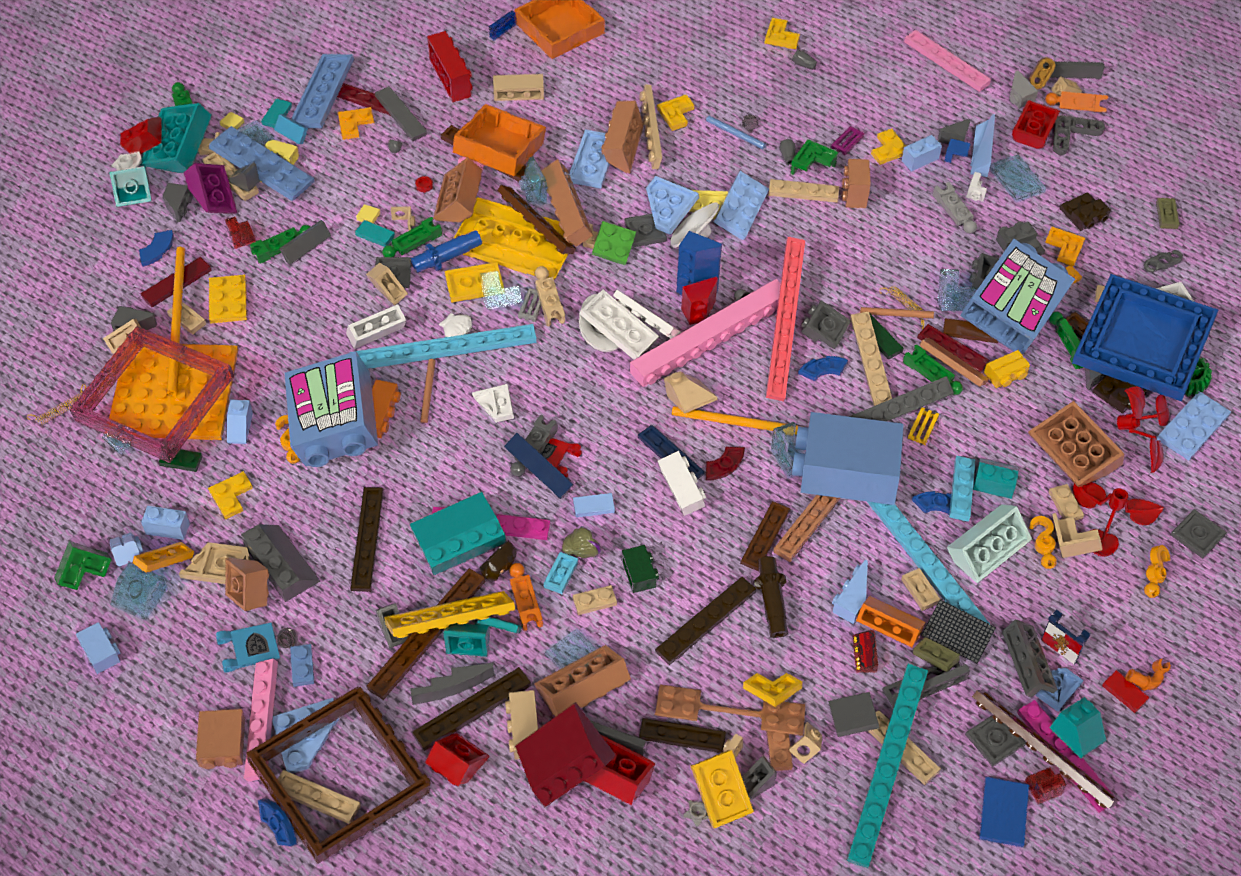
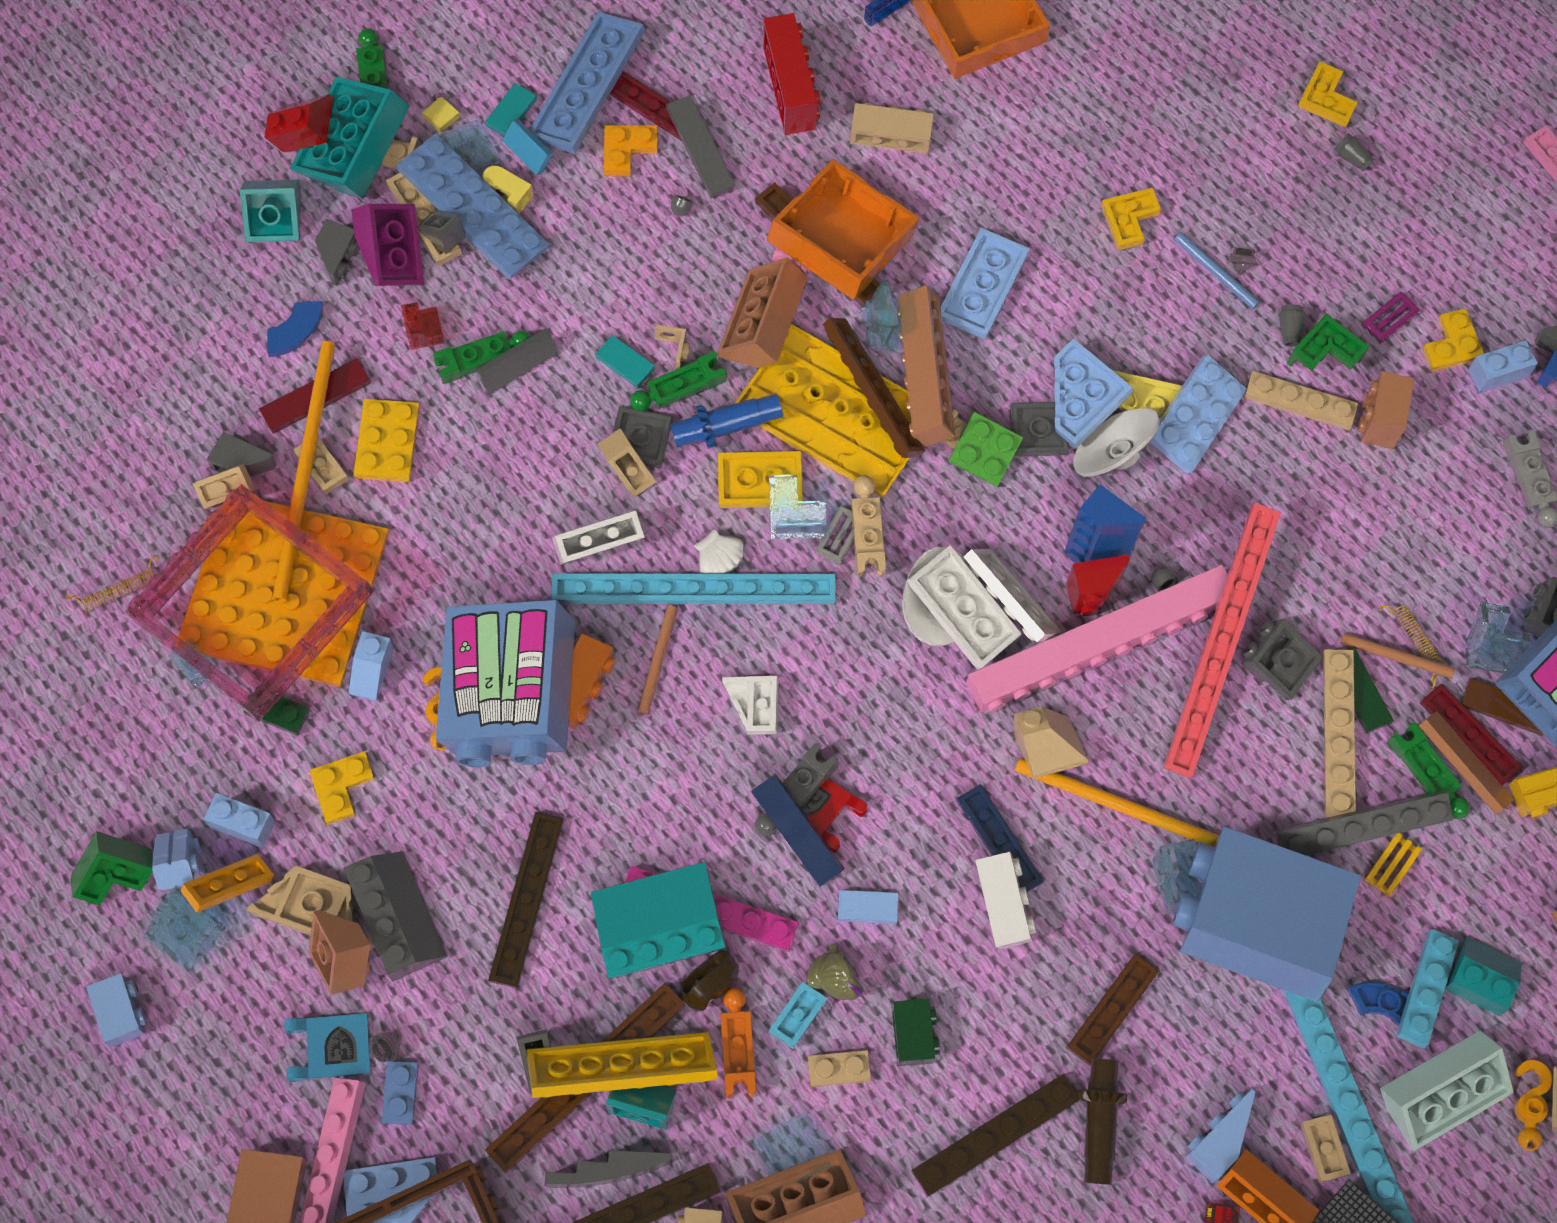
camera: 10 degrees right, 15 degrees up
white animal [111,152,142,171] -> none
light yellow tile [356,204,380,223] -> none
red tile [415,176,433,192] -> none
teal tile [477,617,522,633] -> none
nougat slope [601,101,644,173] -> none
tan plate [639,84,662,169] -> none
dark red tile [706,447,745,481] -> none
nougat plate [773,495,841,562] -> none
blue tile [798,356,848,381] -> none

